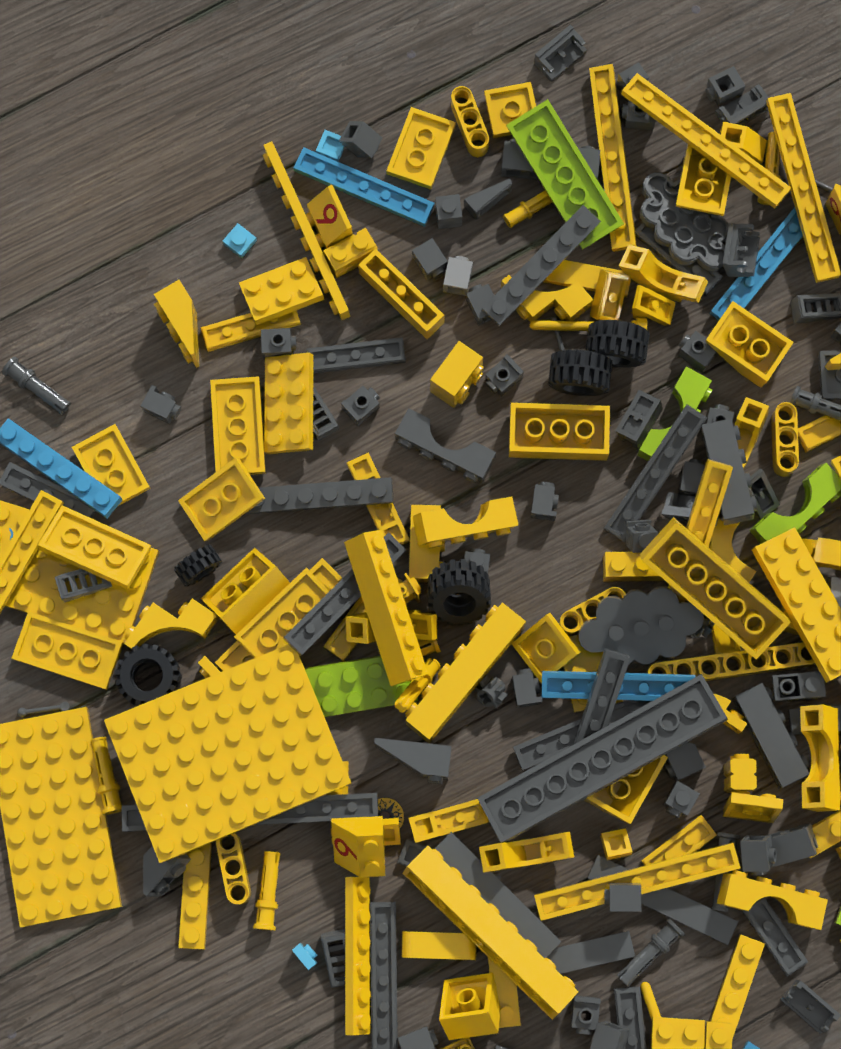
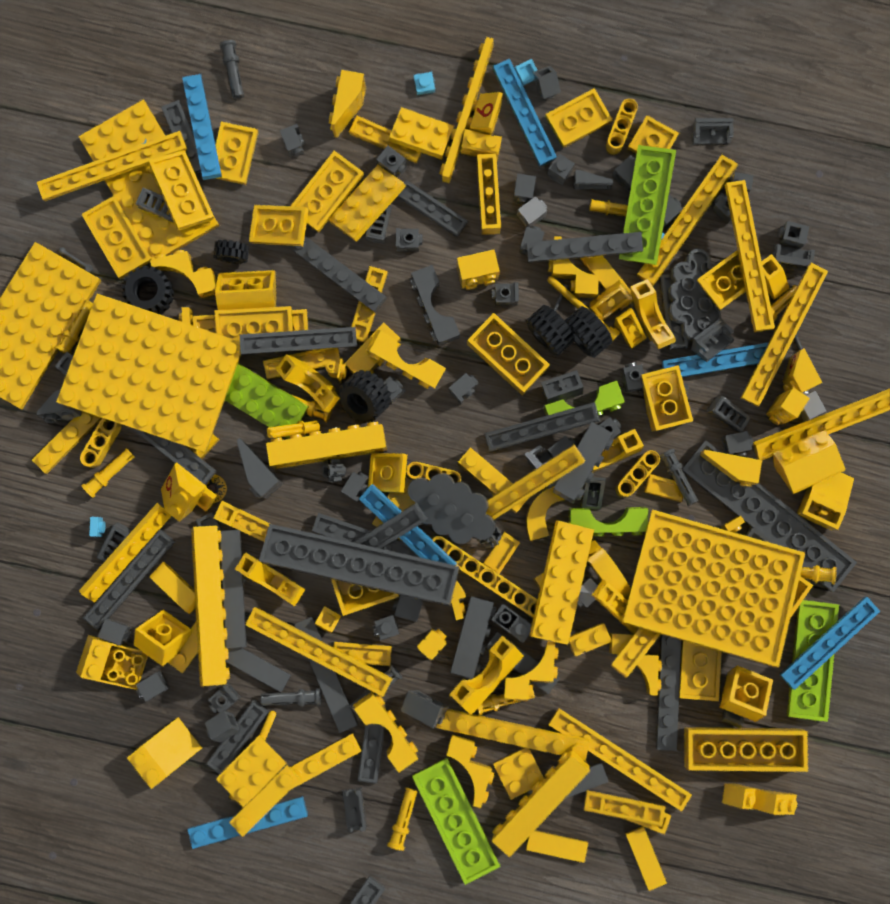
camera: 35 degrees right, 5 degrees up
yellow brick [344,530,428,686] -> none
dark grey brick [604,883,641,912] -> none
dark grey brick [626,520,658,553] -> none
yellow brick [640,517,791,660] -> none
yellow plate [723,790,783,823] -> none
dark grey brick [740,835,777,876] -> none

